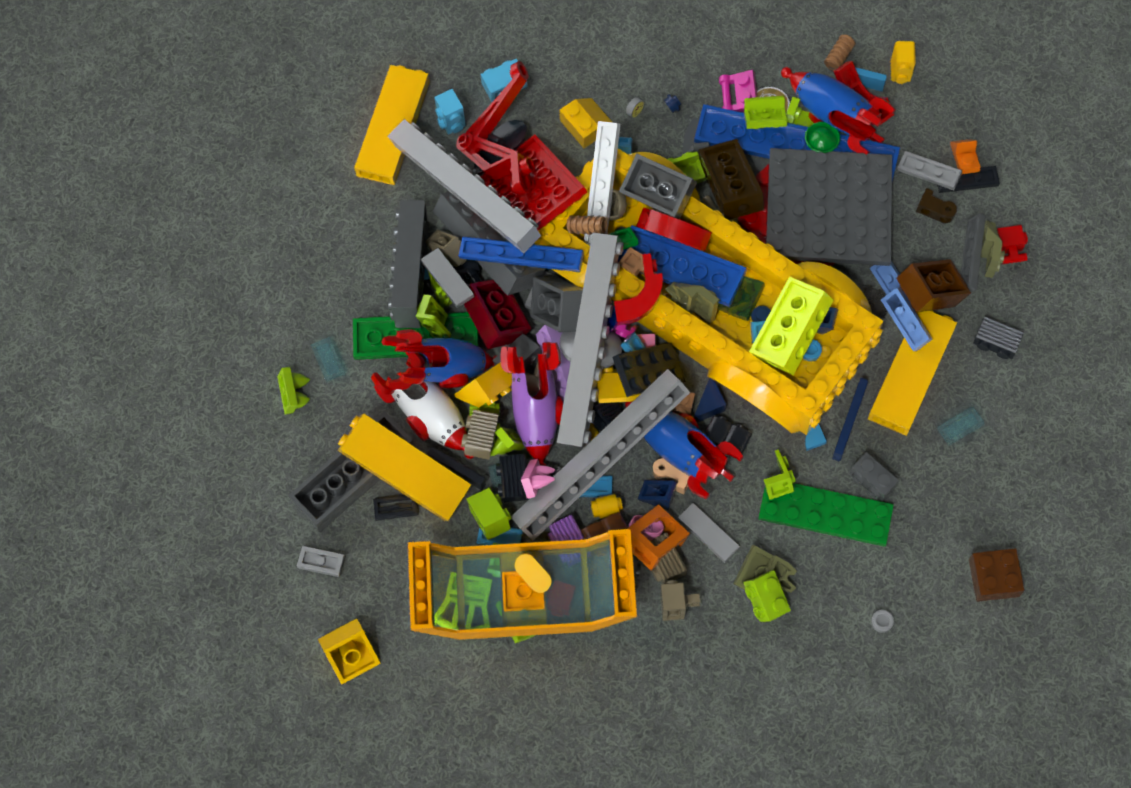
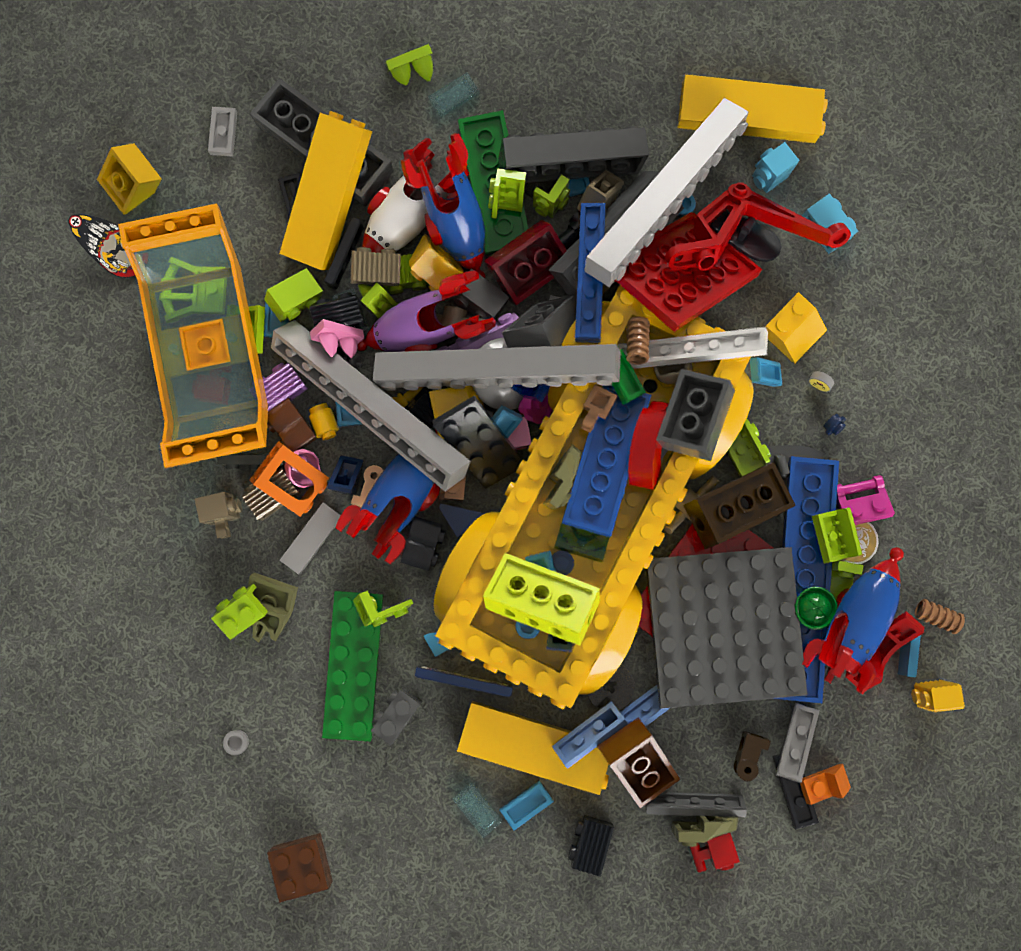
camera: 80 degrees right, 15 degrees up
light grey tile [421,248,474,308] -> none
yellow tile [515,553,551,593] -> none
red arch [614,253,663,326] -> none
none -> shield [68,214,149,278]
none -> dark azure tile [500,780,554,831]

